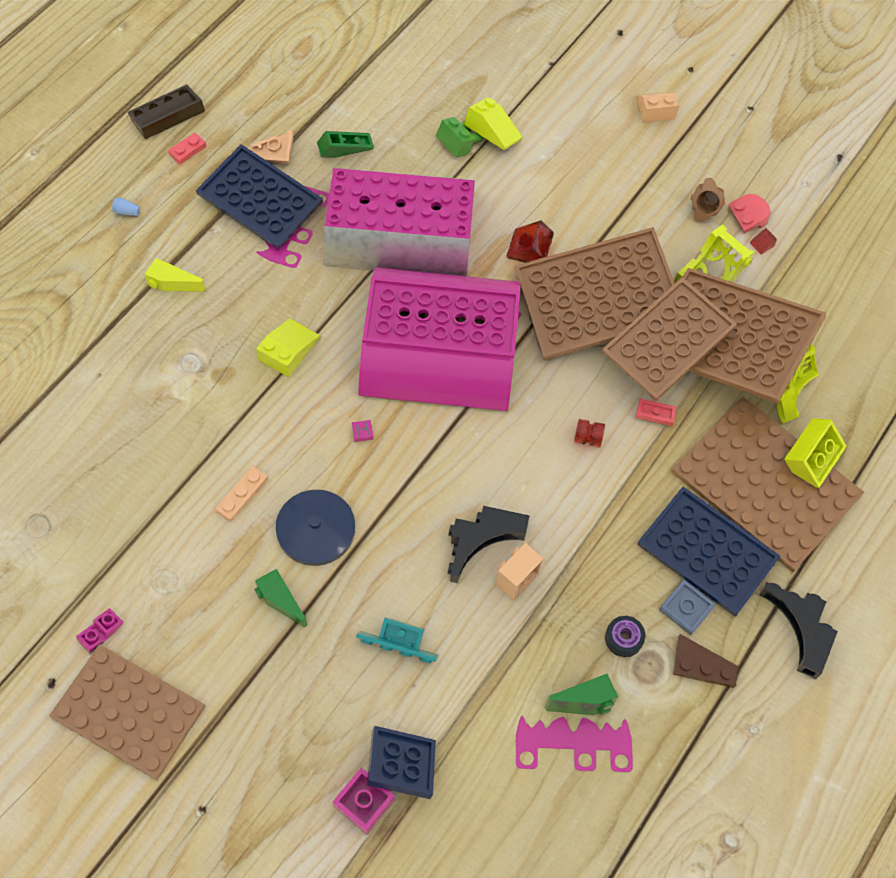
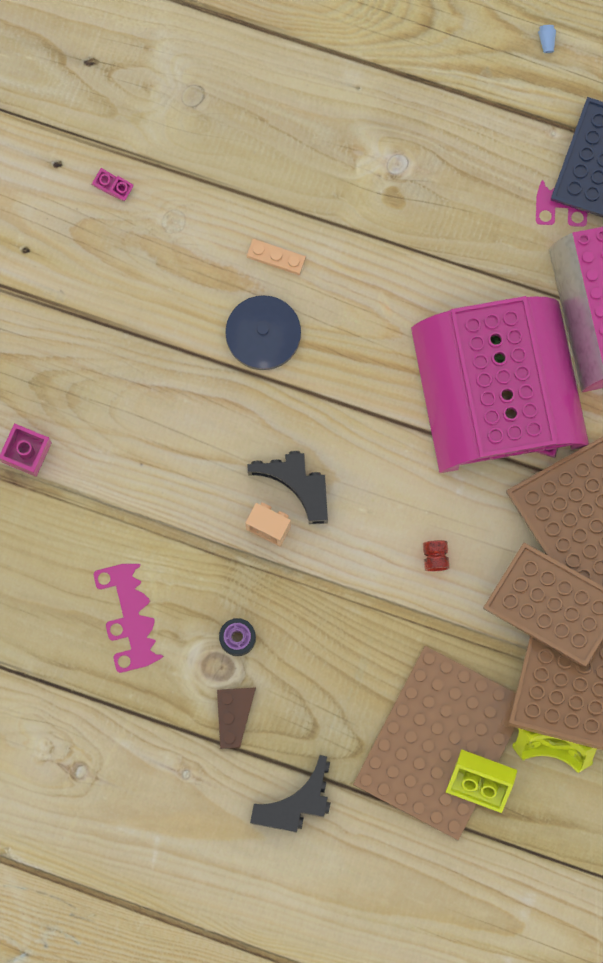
camera: 80 degrees right, 15 degrees up
medium nougat plate [49,644,206,781] -> none
neon yellow slope [145,258,205,292] -> none
green slope [254,569,307,627] -> none
neon yellow slope [256,318,320,377] -> none
dark pink tile [352,420,374,442] -> none
teal bracket [356,617,439,663] -> none
dark blue plate [367,726,436,799] -> none
green slope [545,674,618,716] -> none
coral plate [635,398,677,426] -> none
dark blue plate [637,486,781,617] -> none
sand blue tile [659,579,716,635] -> none

